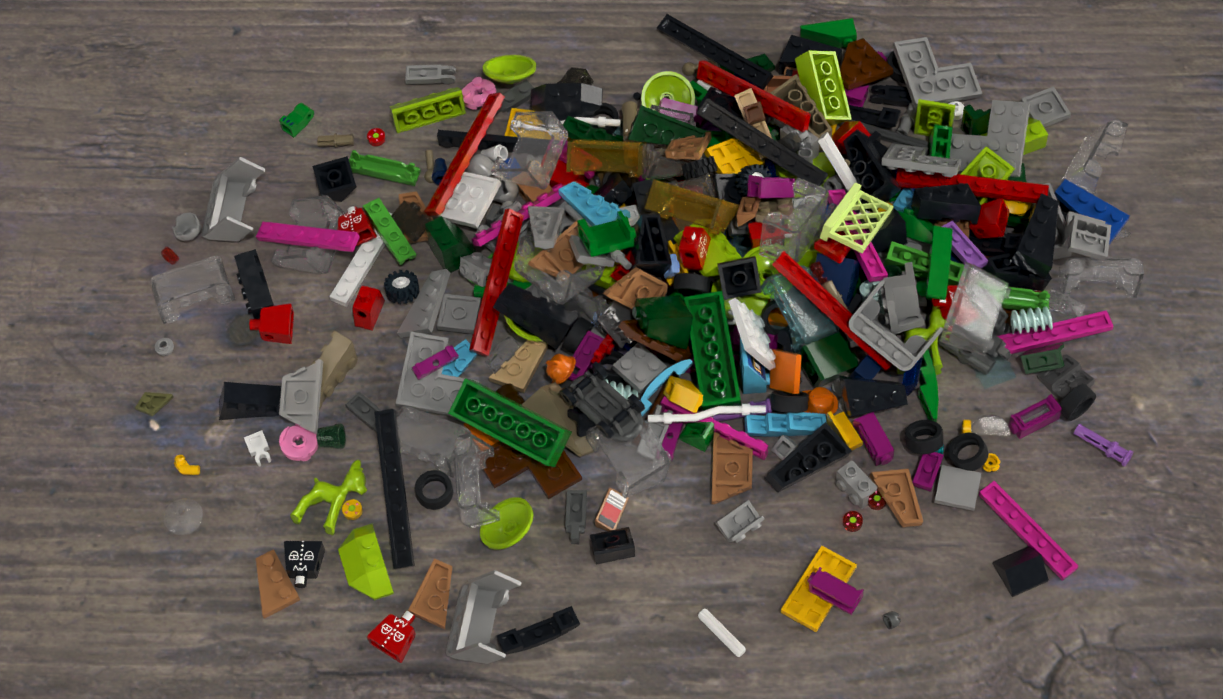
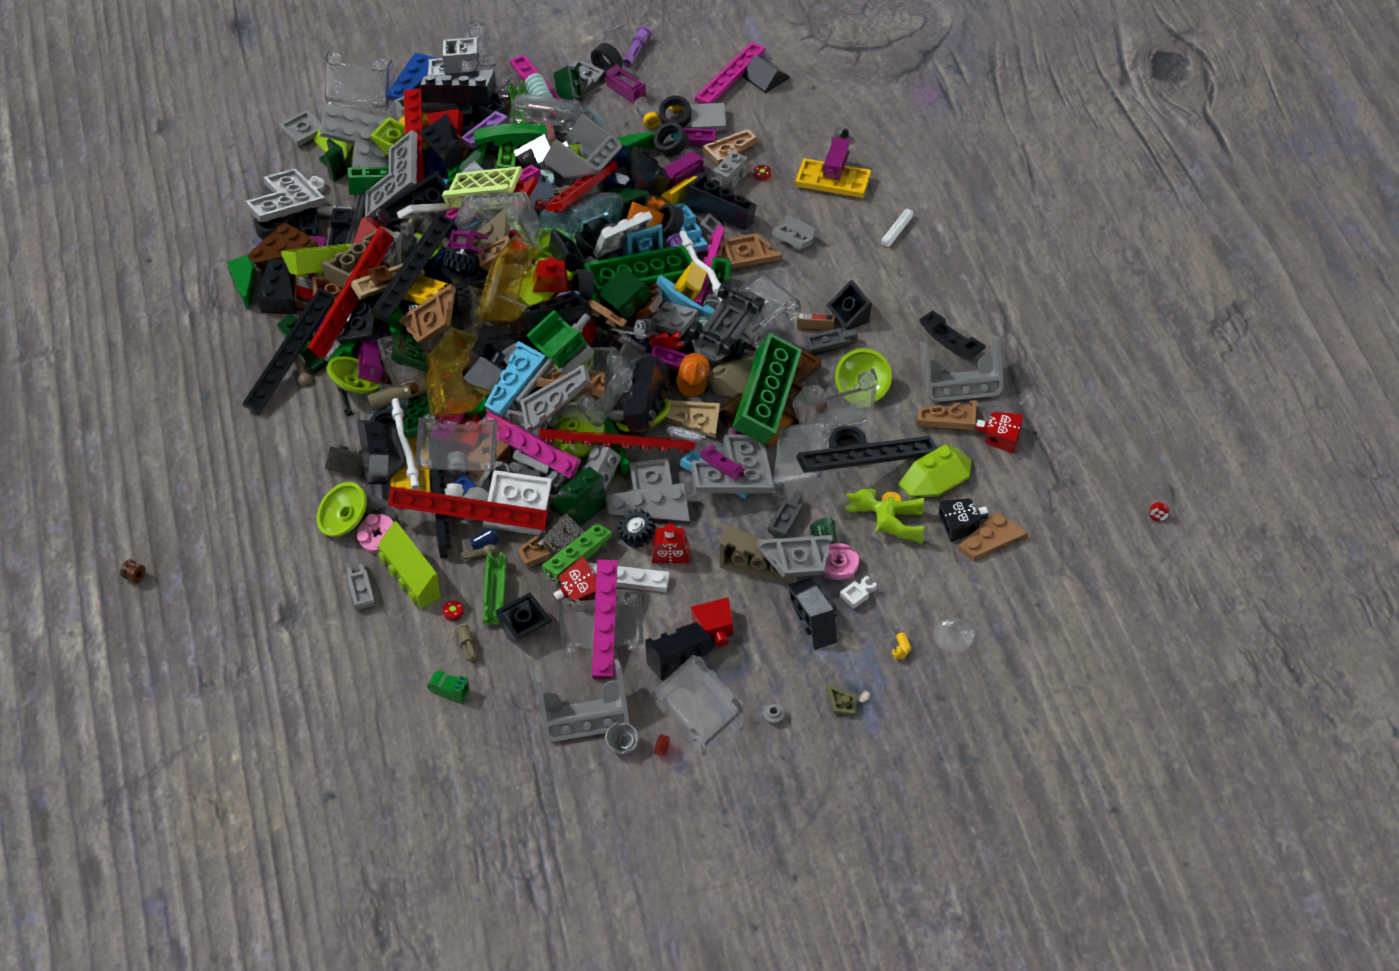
camera: 110 degrees left, 10 degrees down
lime slope [914,99,955,136] -> none

